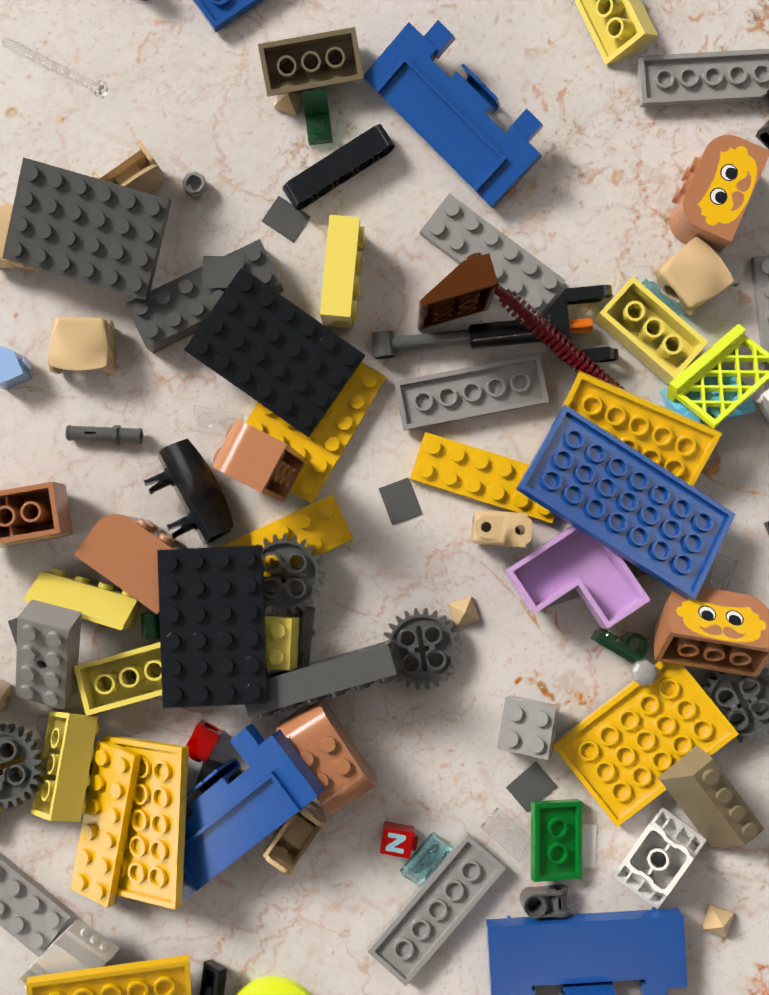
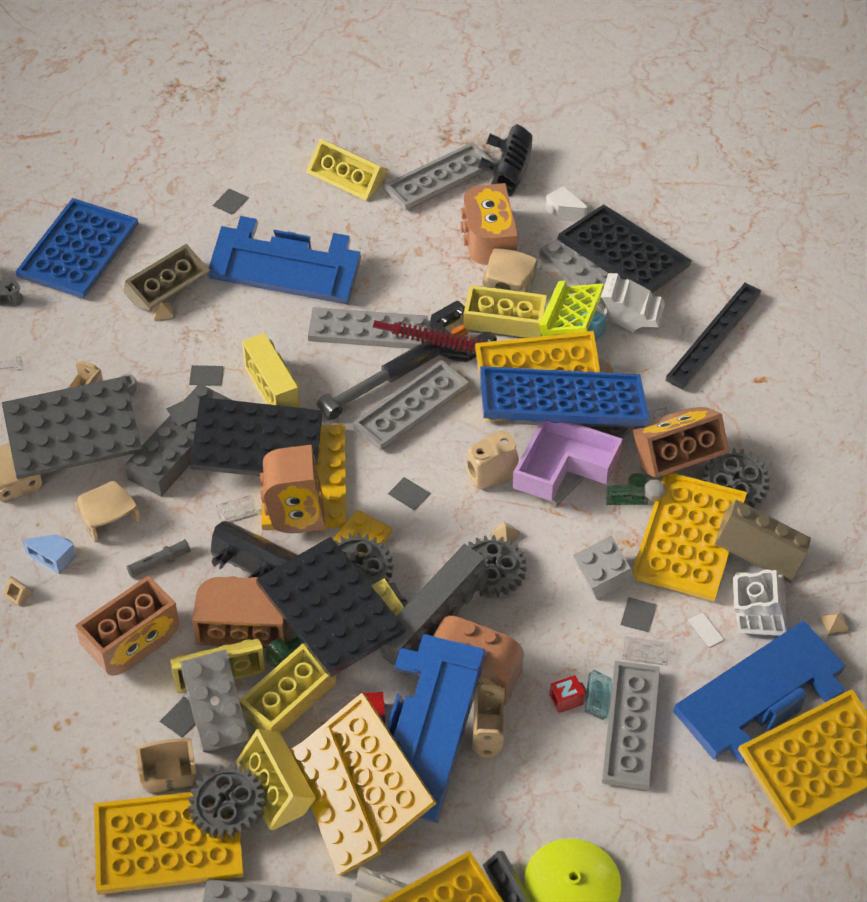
camera: 40 degrees left, 35 degrees down
black beam [282,124,395,210] -> none
clear green plate [302,88,333,145] -> none
yellow plate [410,432,555,524] -> none
reddish brown slope [417,253,498,330] -> none
dark grey piece [519,884,570,919] -> none
green plate [531,799,582,882] -> none

